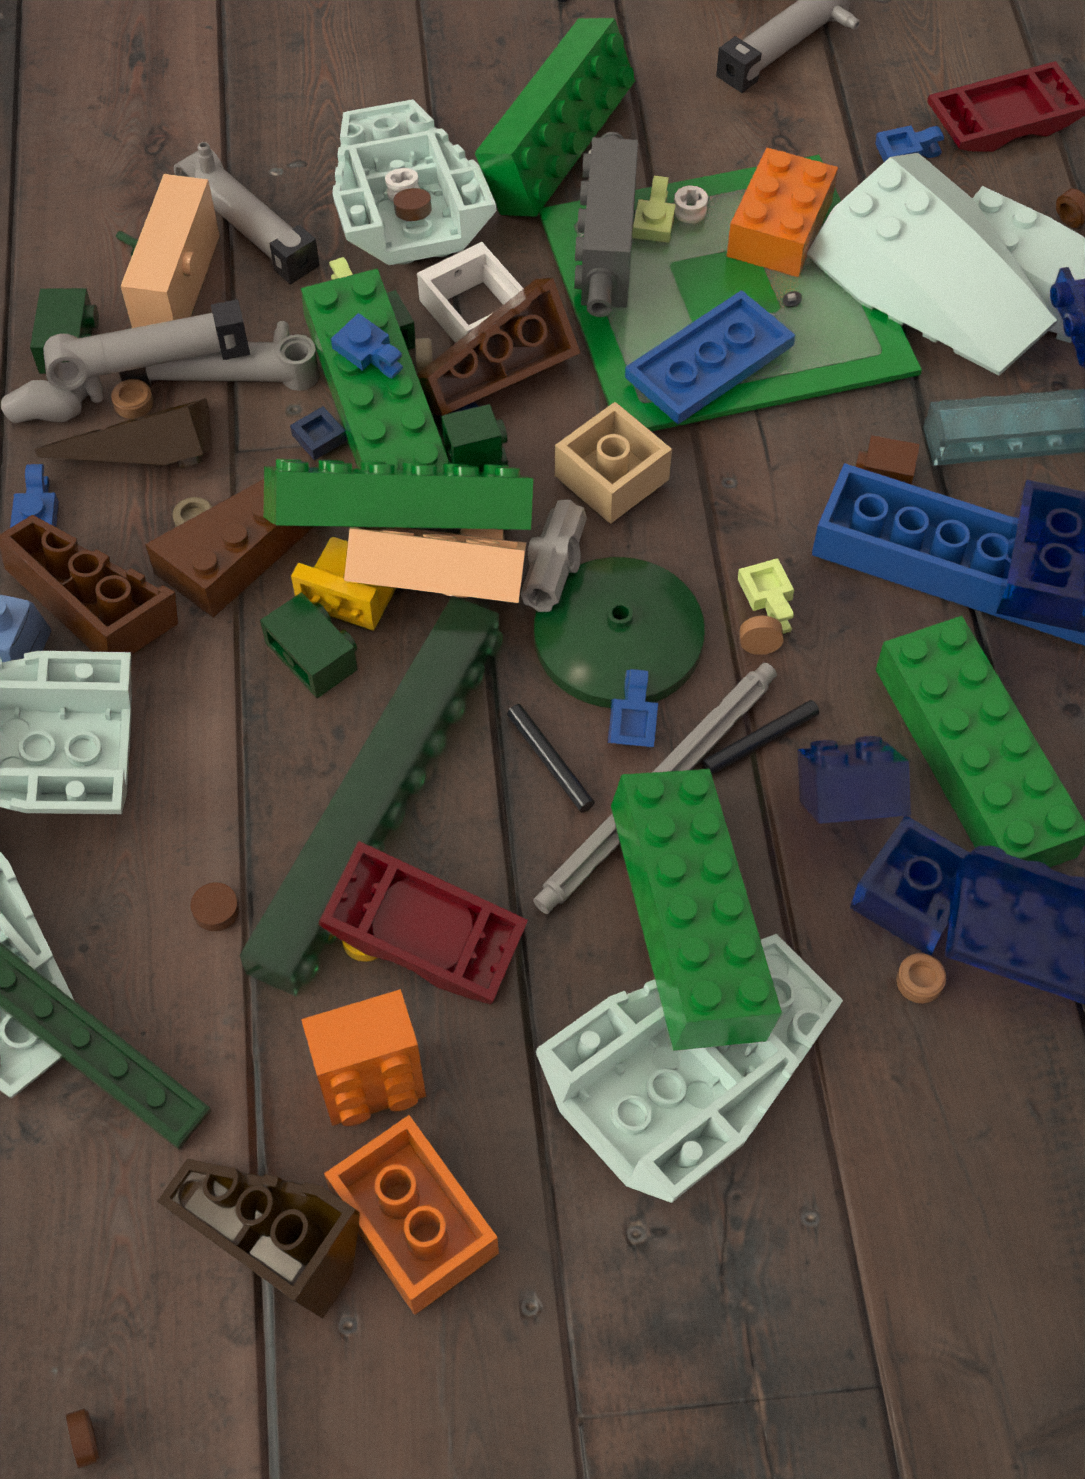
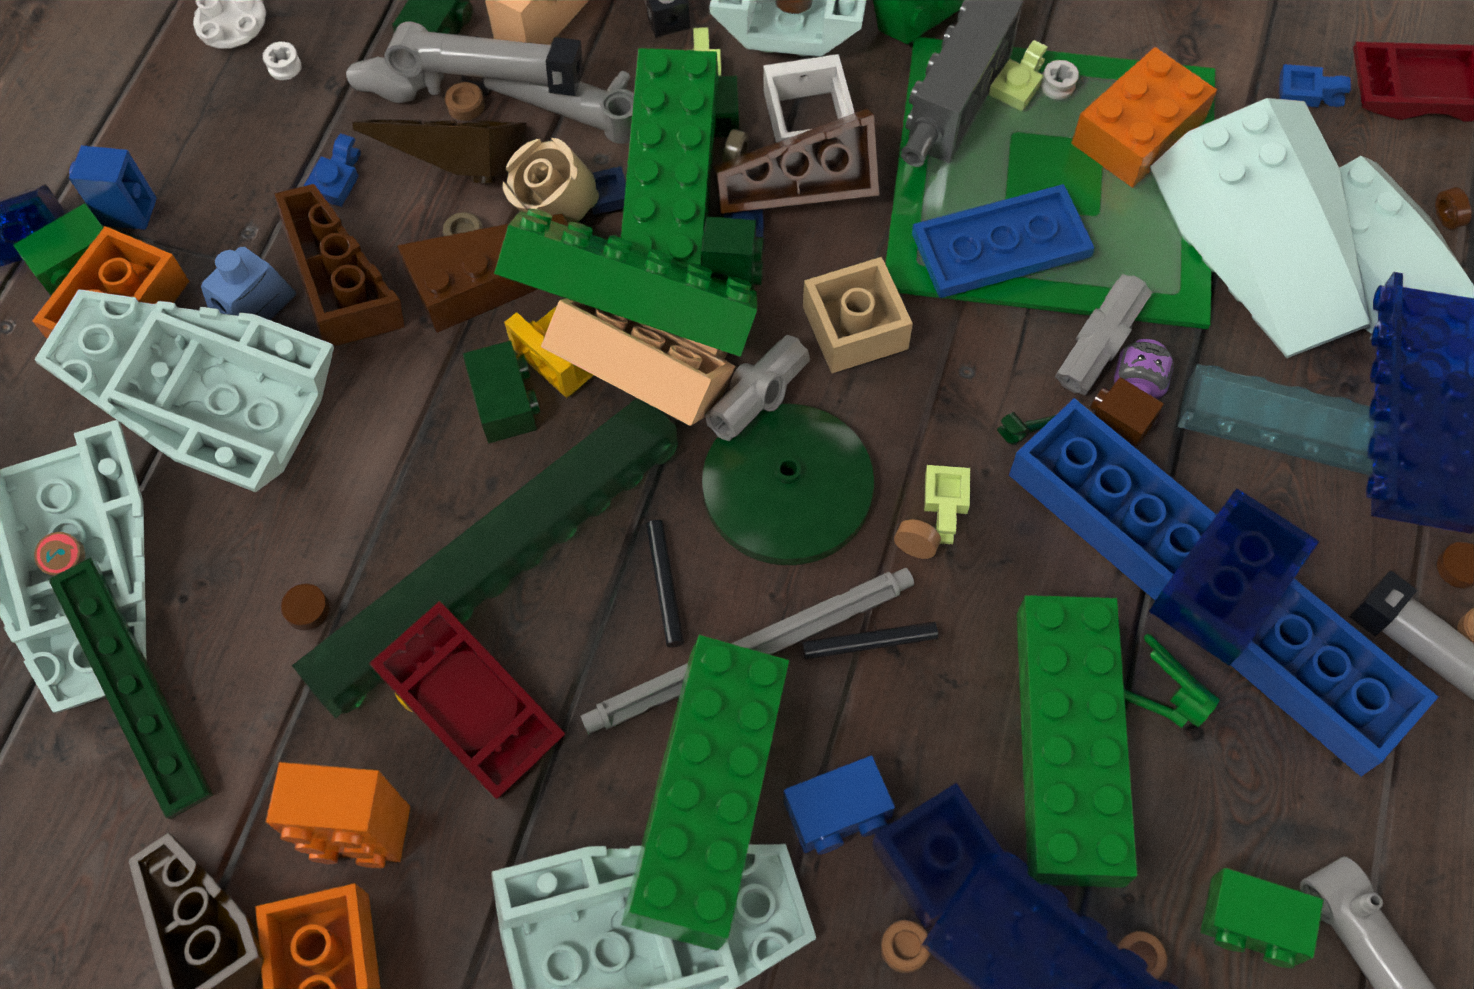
camera: 25 degrees right, 5 degrees up
blue plate [331,313,403,379] -> none
blue plate [608,669,658,747] -> none
black piece [783,291,802,308] -> none
clear blue brick [797,736,911,824] -> none
none -> tan brick [503,138,599,224]
none -> blue brick [783,755,895,855]
none -> dark green hand [997,412,1056,445]
none -> light grey piece [1055,274,1153,395]
none -> head [1114,339,1174,399]
none -> green plant [1124,634,1220,728]

